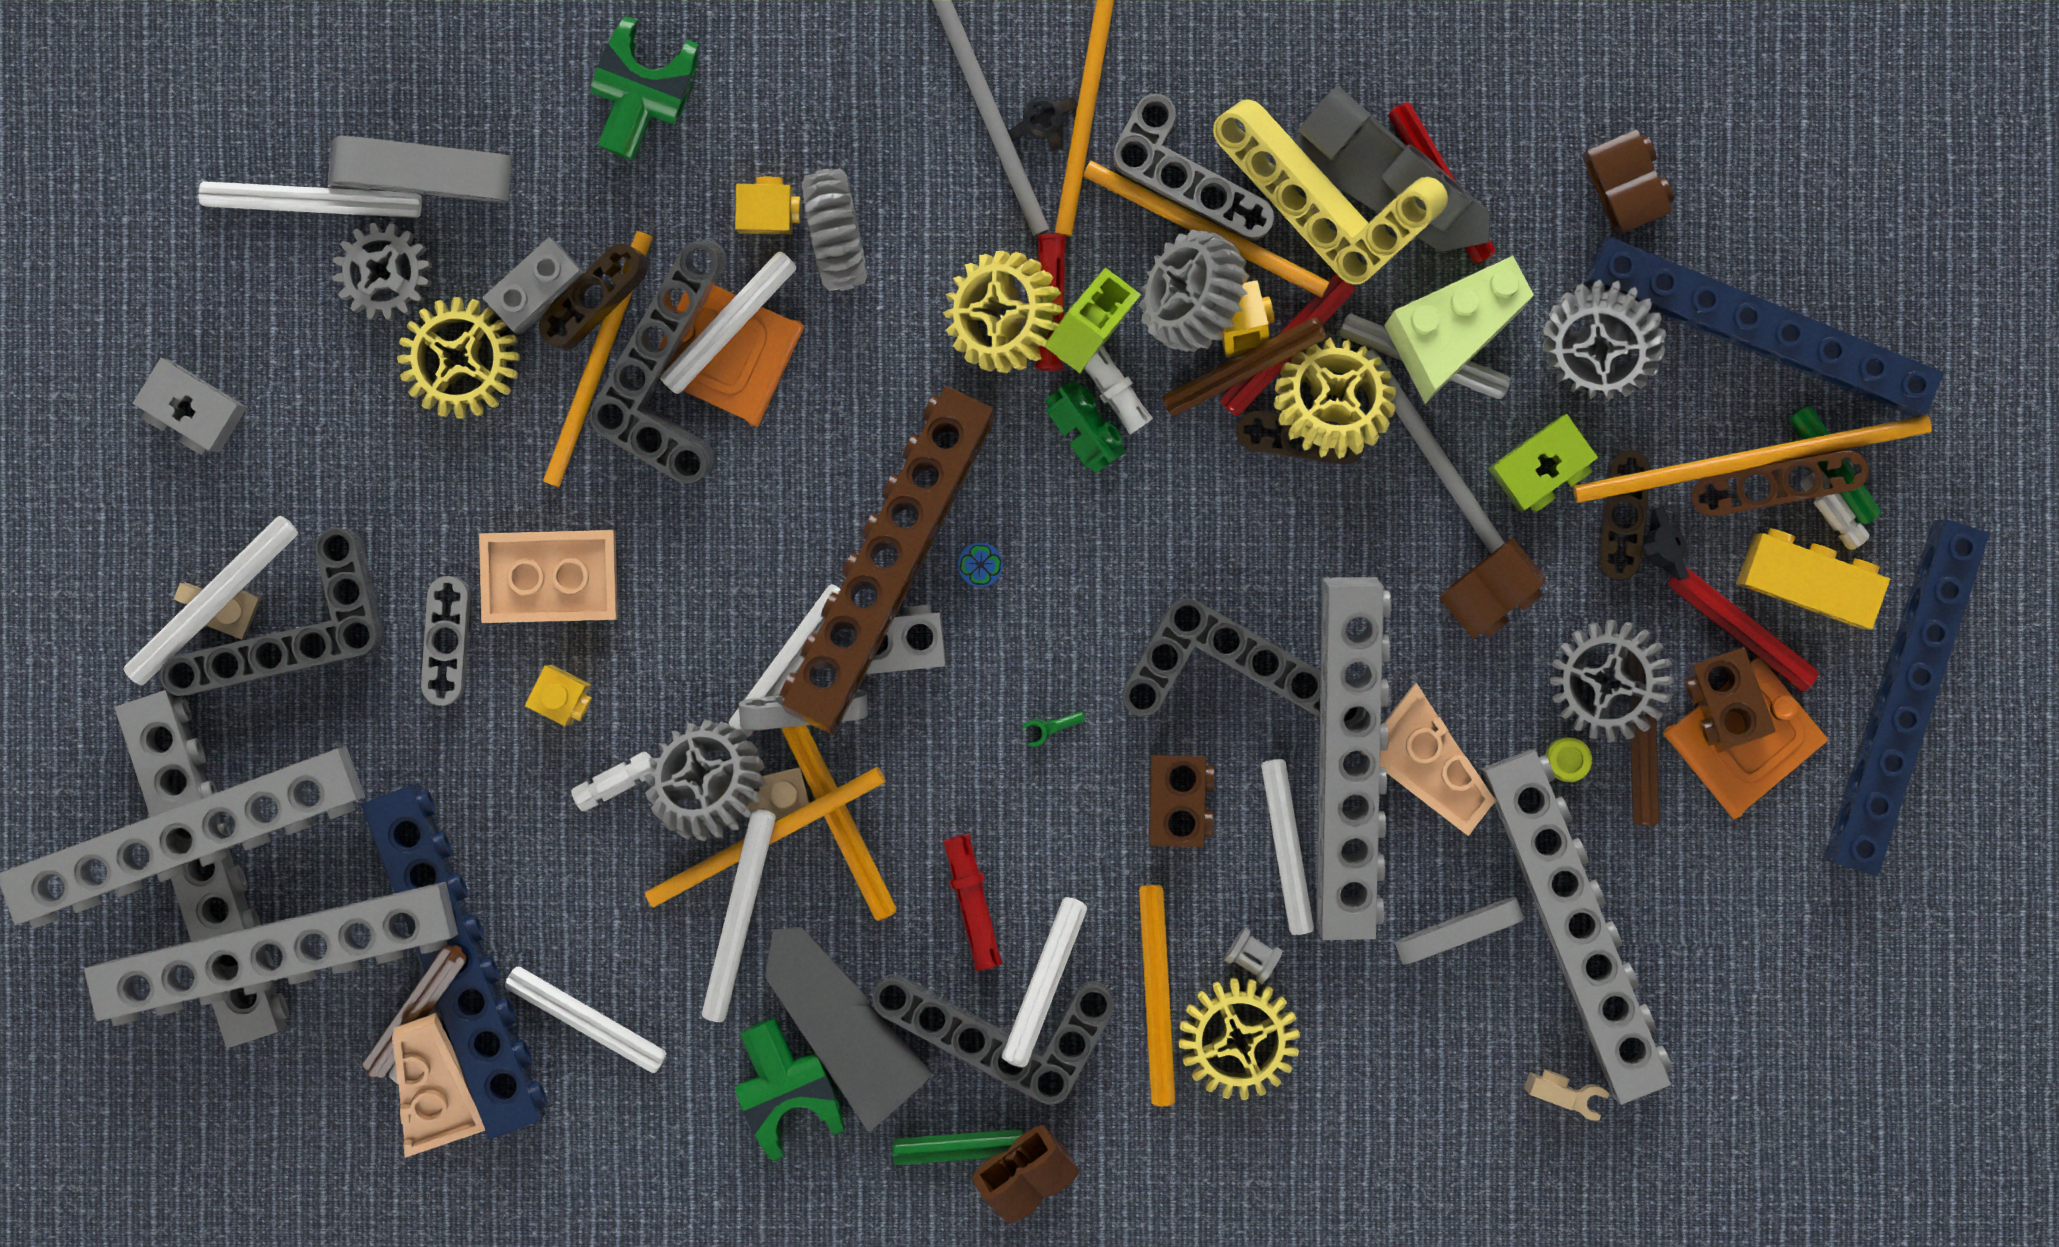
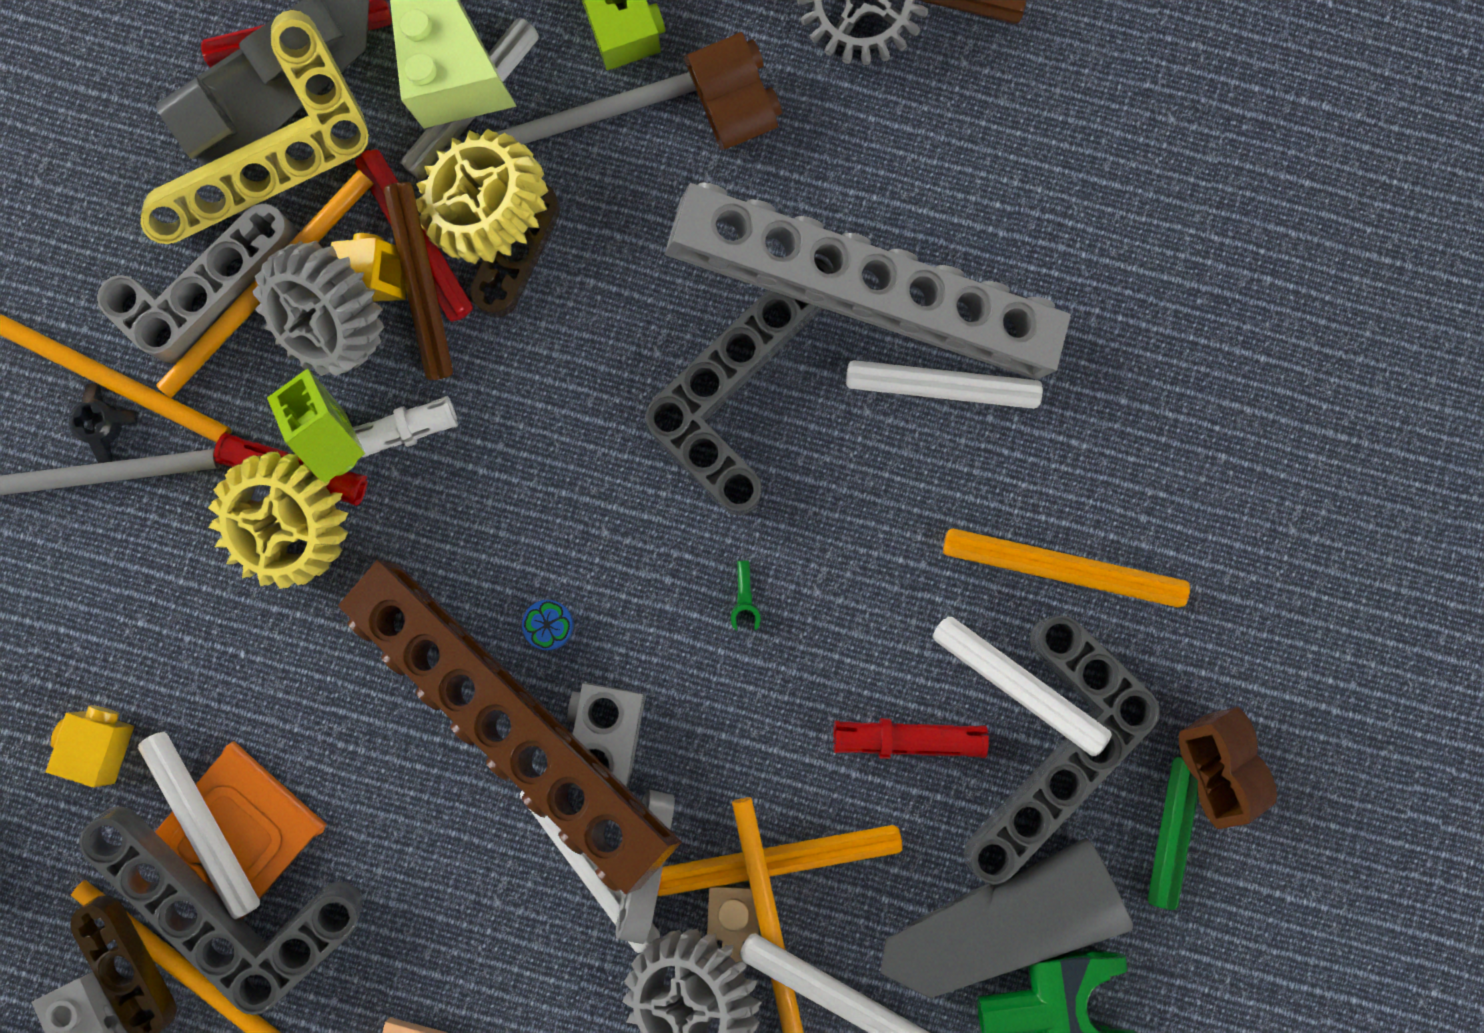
camera: 75 degrees left, 5 degrees down
light grey gear [802,168,867,291] -> none
green hinge [1044,380,1126,474] -> none
reddish brown brick [1148,754,1214,847] -> none
light yellow gear [1179,978,1300,1100] -> none
light grey bush [1224,927,1283,984] -> none
light nougat wing [1361,683,1496,836] -> none
light grey beam [1395,897,1524,964] -> none
light grey brick [1481,749,1673,1105] -> none
tan plate [1524,1069,1609,1121] -> none
neon yellow tile [1546,737,1592,782] -> none

